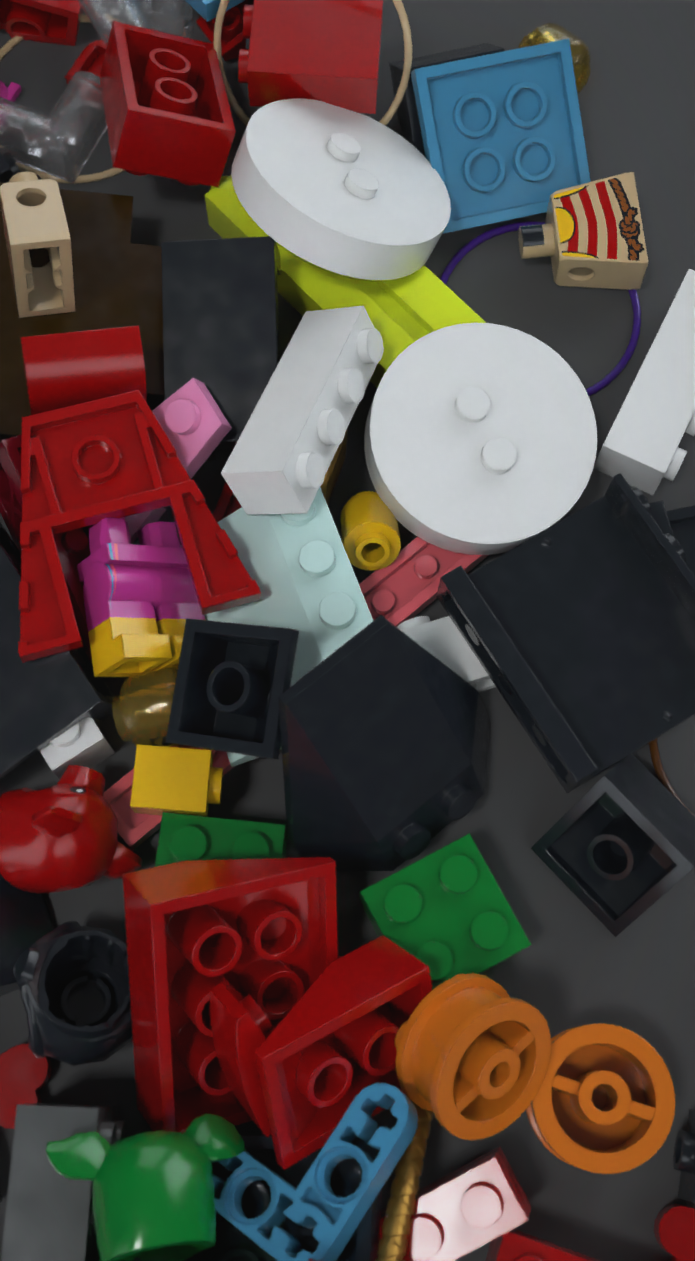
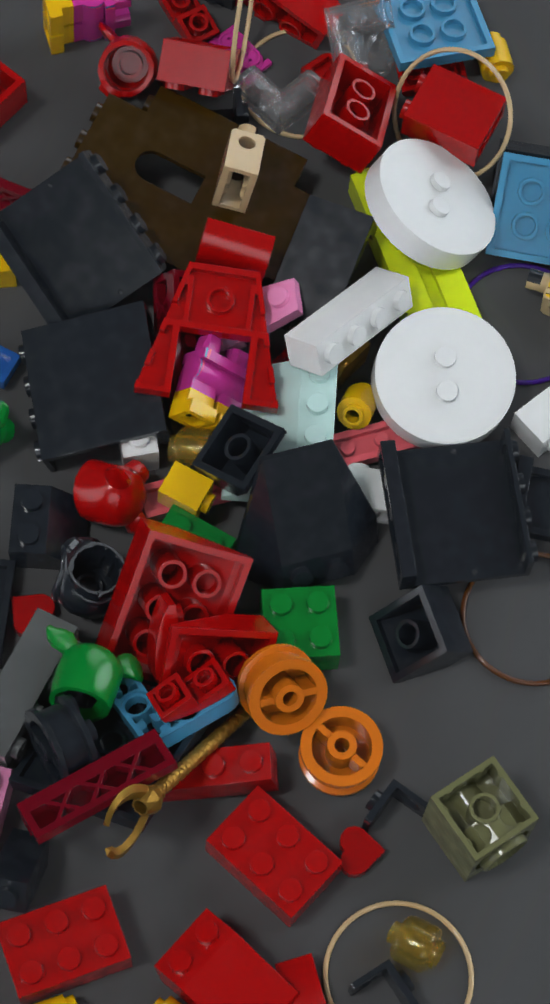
camera: 20 degrees right, 5 degrees down
none -> red slope [146,657,236,723]

